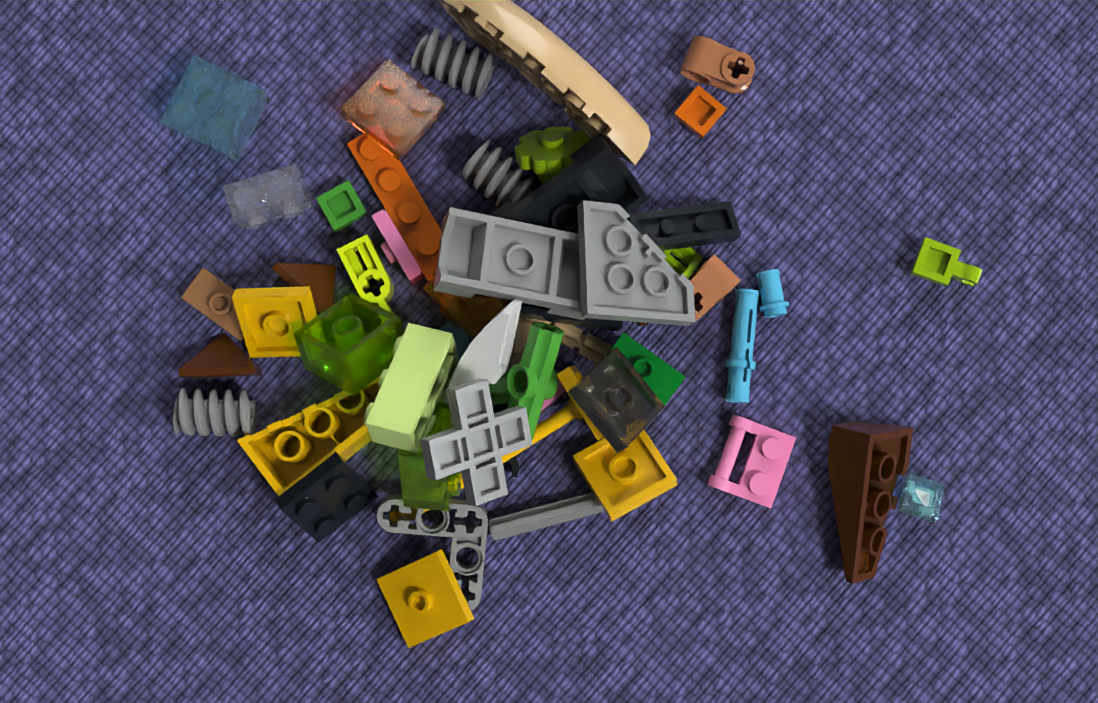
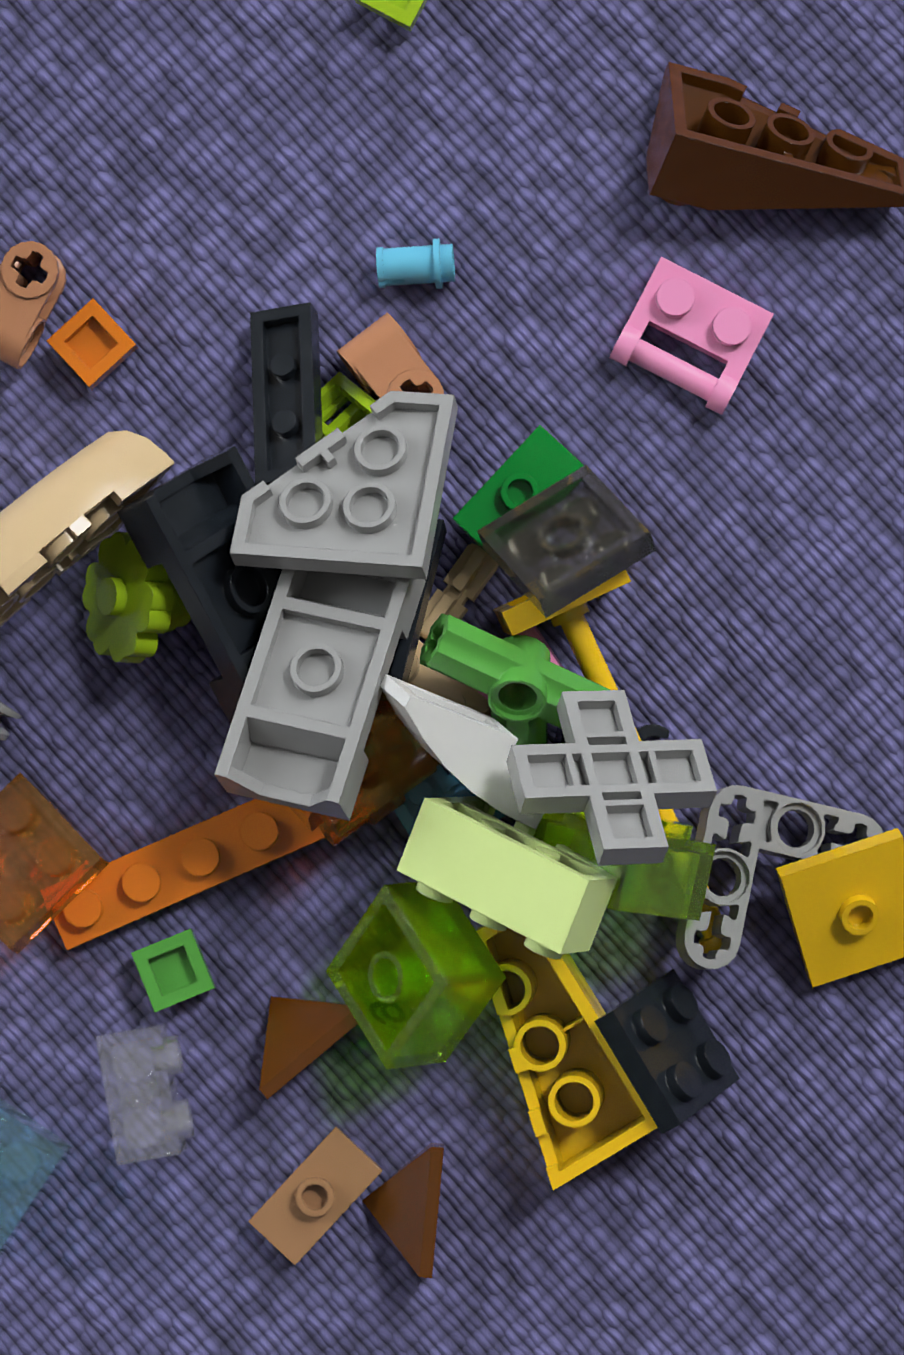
camera: 85 degrees left, 0 degrees up
light grey piece [173,388,257,437] -> none
yellow plate [232,286,325,358] -> none
neon yellow piece [336,235,403,335] -> none
bright pink plate [372,209,424,284] -> none
light grey piece [462,140,536,208] -> none
light grey axle [488,492,605,541] -> none
yellow plate [573,420,677,522] -> none
medium azure pin [725,289,759,403] -> none
clear light blue tile [898,473,945,523] -> none

